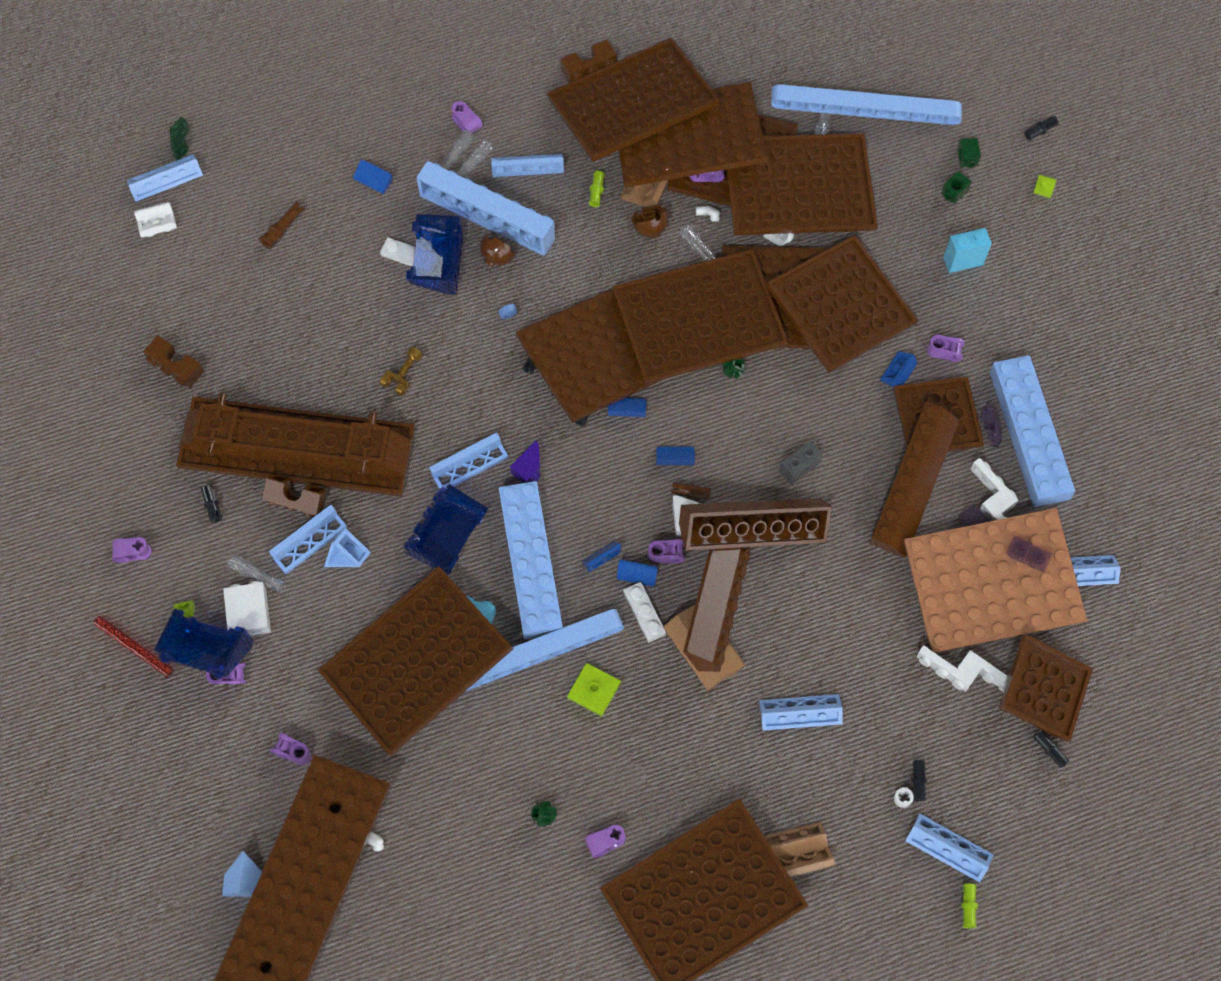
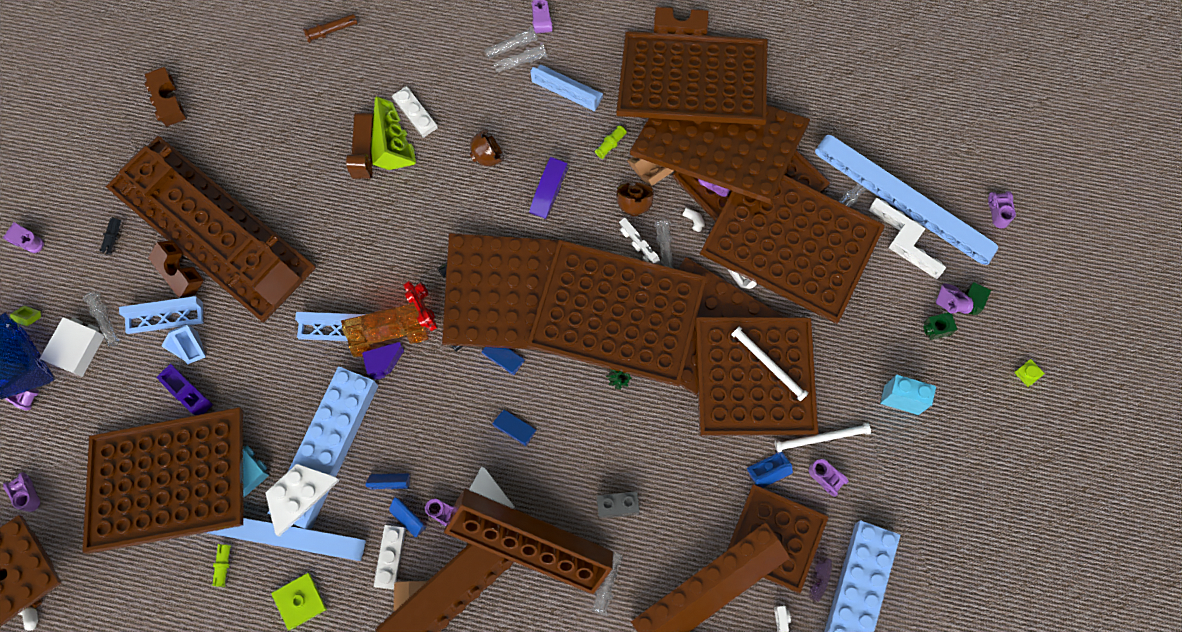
camera: 35 degrees right, 5 degrees up
blue slope [353,160,393,194] -> none
pearl gold bar [380,347,423,397] -> none
clear blue windscreen [403,484,488,575] -> none
clear blue windscreen [406,214,463,295] -> none
light blue brick [416,161,555,256] -> none
medium blue tile [498,304,518,319] -> none
reddish brown pin [671,482,711,500] -> none
black axle [1024,116,1059,141] -> none
none -> dark purple slope [156,364,213,416]
none -> lime pin [212,544,231,587]
none -> white wing [266,464,339,537]
none -> clear orange bracket [341,303,429,358]
none -> reddish brown beam [346,113,374,179]
none -> lime wedge [371,97,416,170]
none -> red plant [403,281,438,331]
none -> dark purple slope [529,157,568,219]
none -> clear pin [590,552,623,617]
none -> white wing [619,218,662,265]
none -> white bar [731,326,808,401]
none -> white bar [775,422,871,453]
none -> white bracket [869,198,946,279]
none -> medium lavender piece [936,284,973,314]
none -> medium lavender piece [988,191,1016,229]

